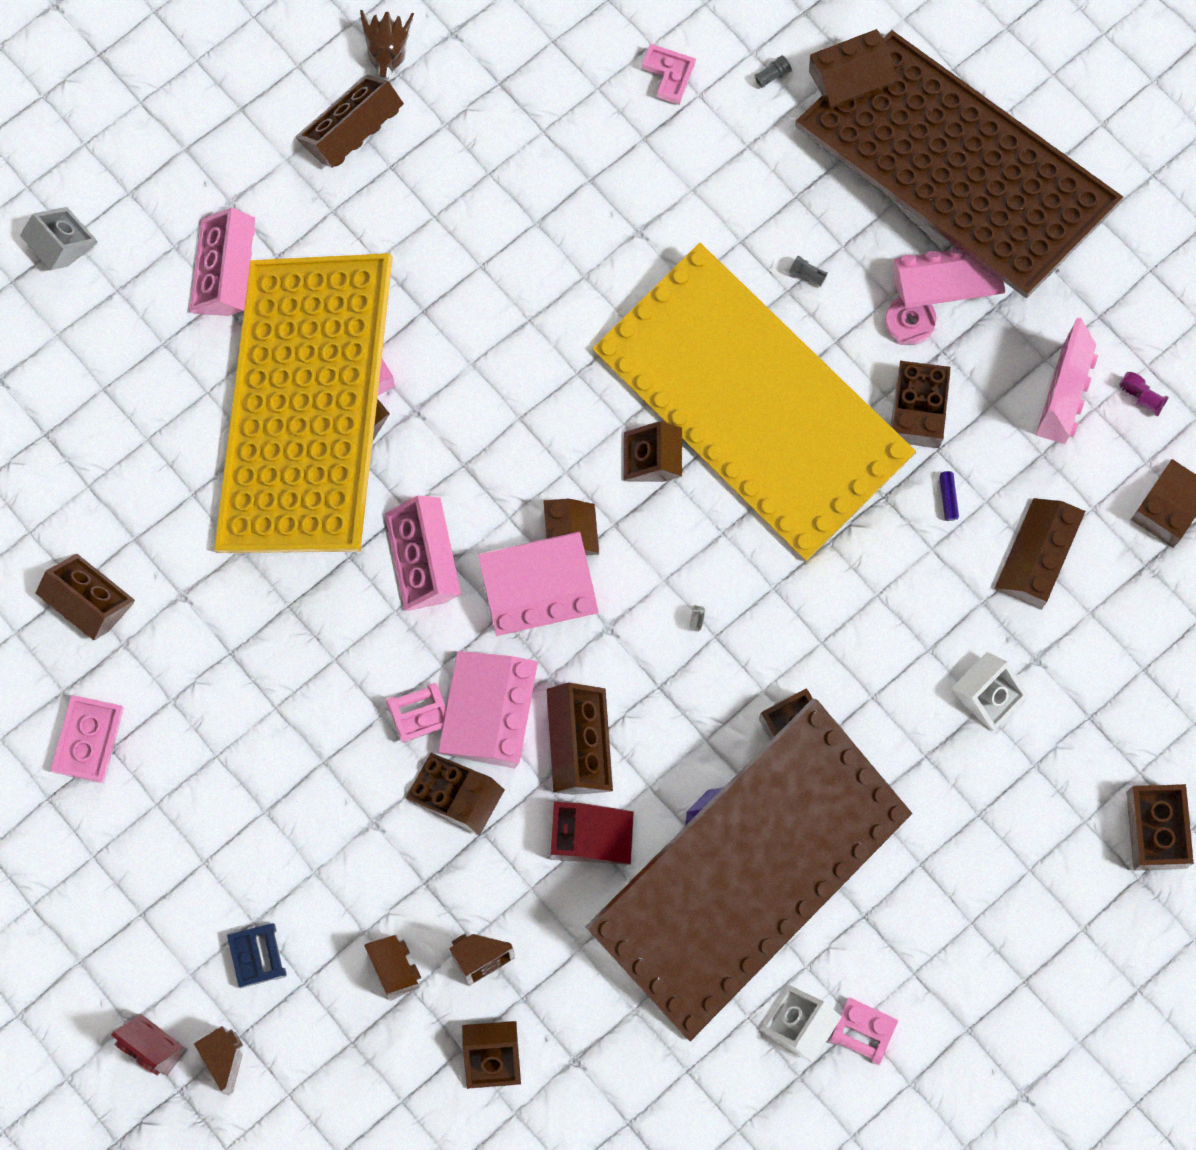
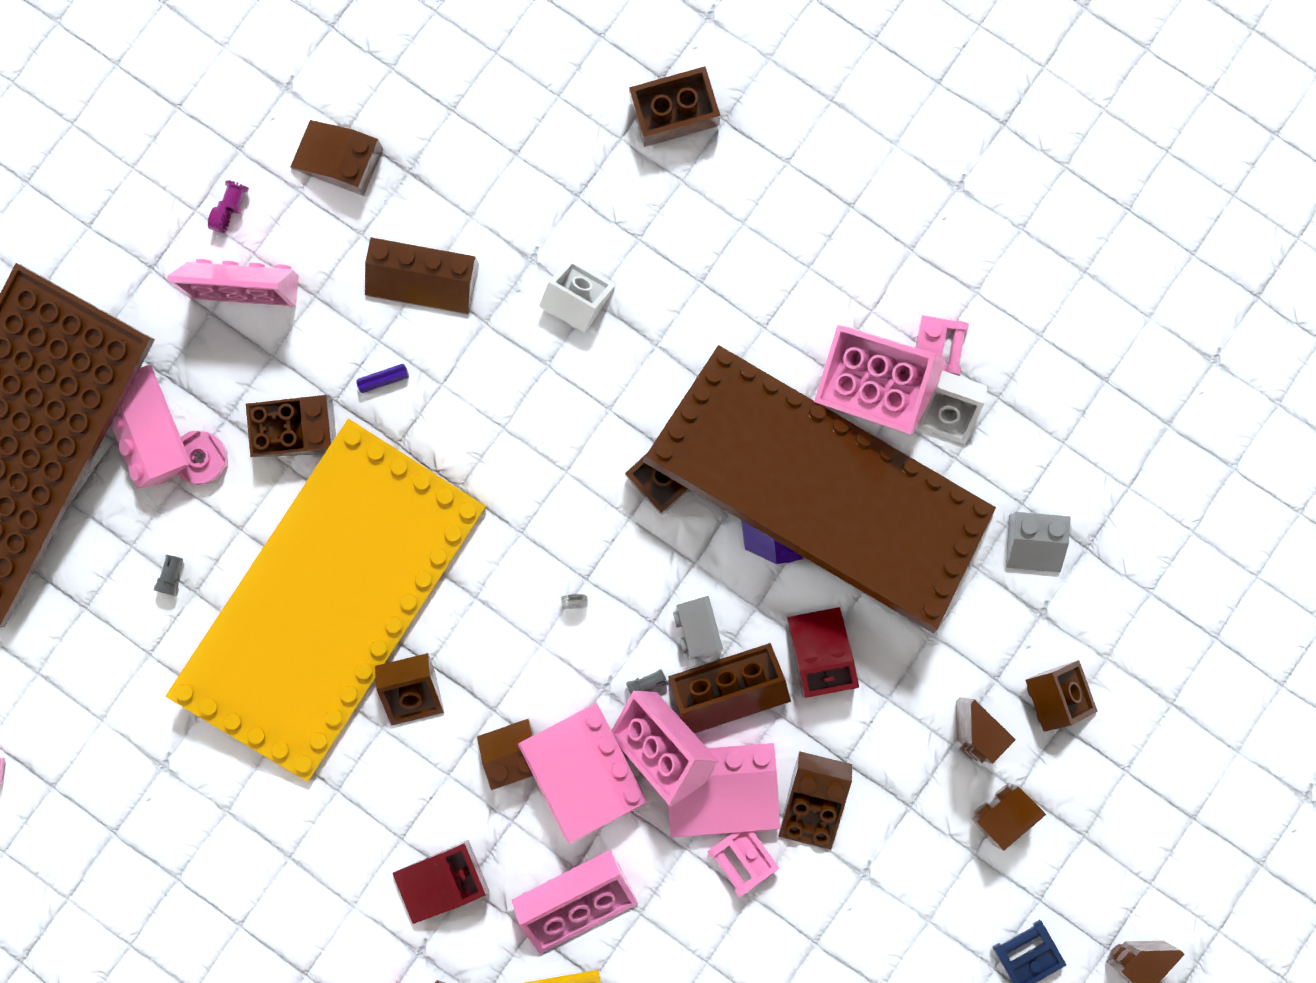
camera: 100 degrees left, 10 degrees up
none -> dark red slope [392,839,490,924]
none -> bright pink slope [611,691,718,805]
none -> dark grey pin [626,669,668,694]
none -> light grey slope [673,595,723,658]
none -> bright pink slope [814,325,947,435]
none -> light grey slope [1006,512,1071,572]

